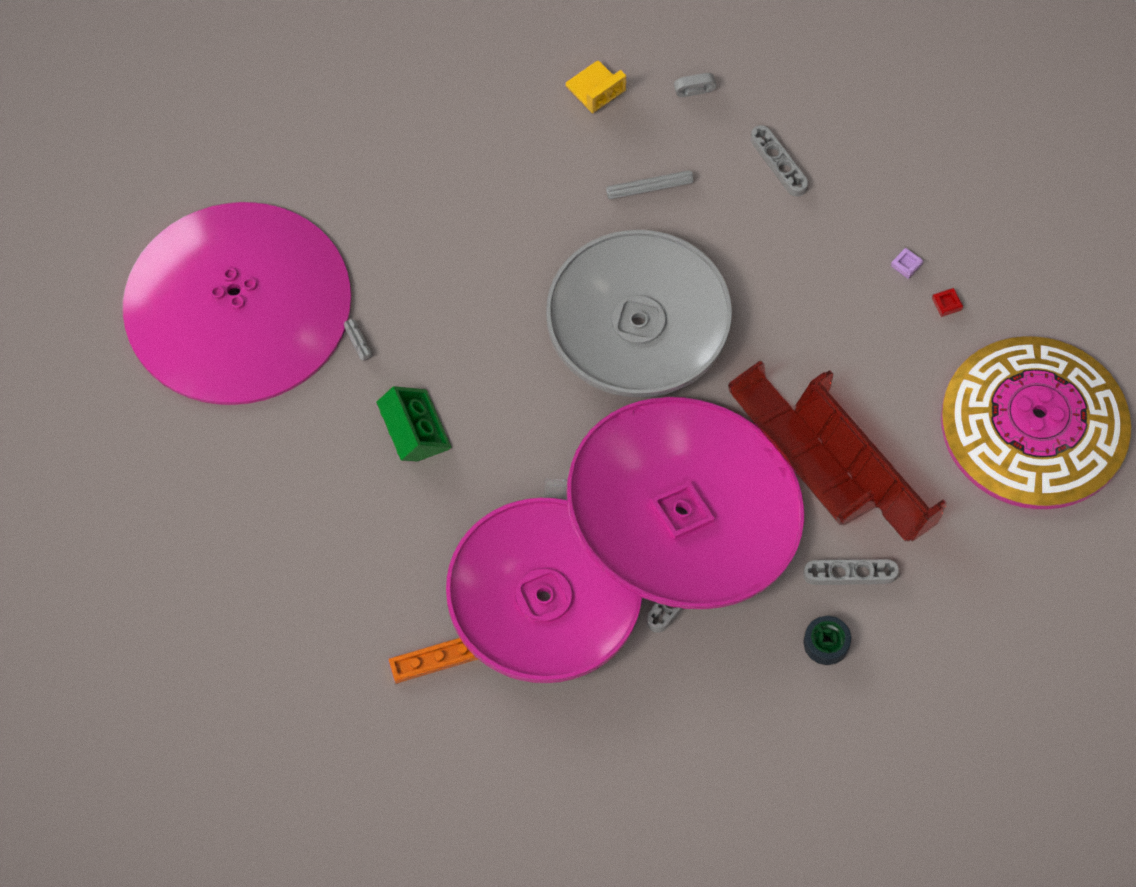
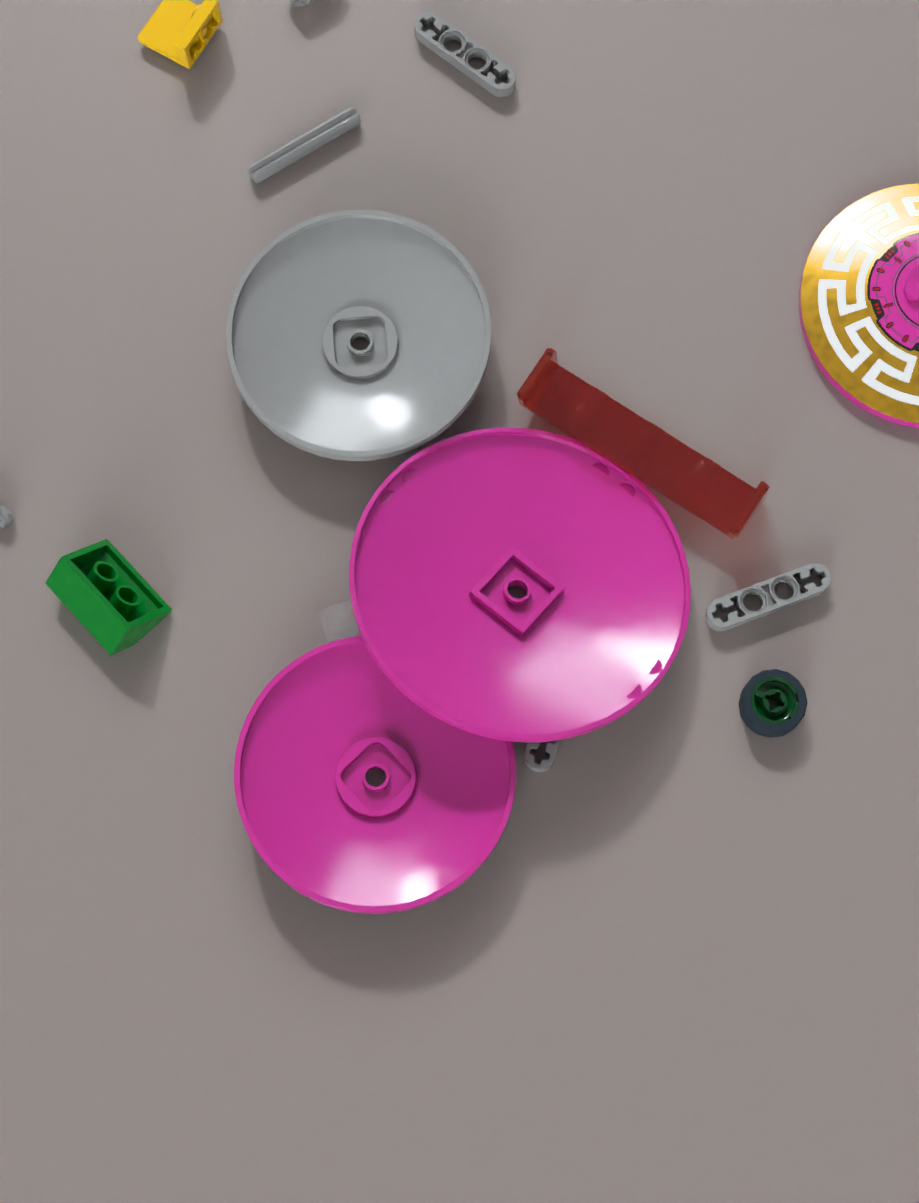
camera: 20 degrees left, 10 degrees up
orange tile [388,638,478,684] -> none
clear red piece [794,370,947,542] -> none
lavender tile [891,248,923,279] -> none
red tile [932,288,963,317] -> none

